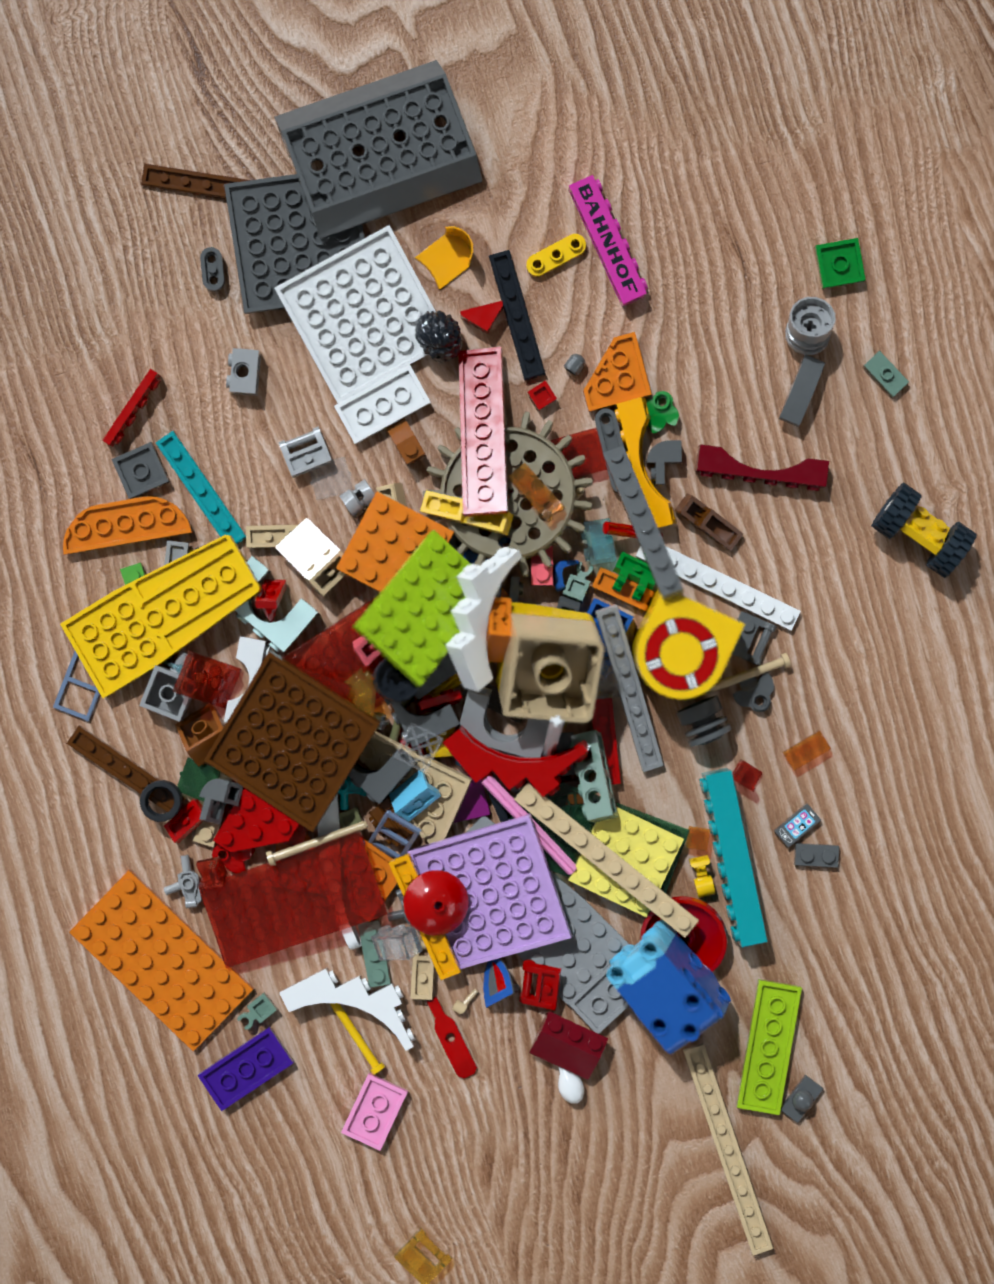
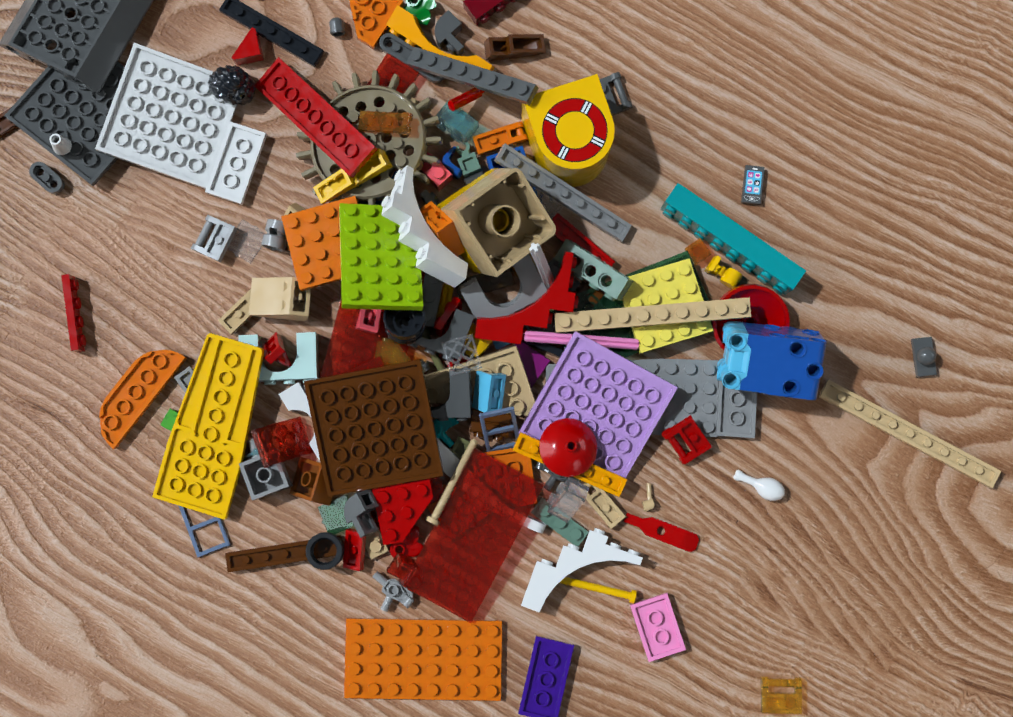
camera: 45 degrees left, 5 degrees down
dark grey plate [111,442,170,499] -> none
teal tile [155,431,246,544] -> none
light grey brick [226,348,261,396] -> none
sand green plate [237,992,278,1030] -> none
dark orange slope [386,418,426,466] -> none
light orange piece [415,226,473,290] -> none
shield [483,958,519,1008] -> none
red plate [527,380,557,411] -> none
dark red slope [529,1011,609,1080] -> none
green plate [612,551,656,601] -> none
white plate [636,546,801,631] -> none
dark grey wheel [676,695,732,747] -> none
tan bar [701,653,791,695] -> none
clear red panel [732,759,762,792] -> none
dark grey plate [733,672,774,712] -> none
lime plate [736,979,802,1115] -> none
clear orange plate [782,730,831,771] -> none
dark grey plate [794,843,839,867] -> none
none -> white cone [49,134,72,155]

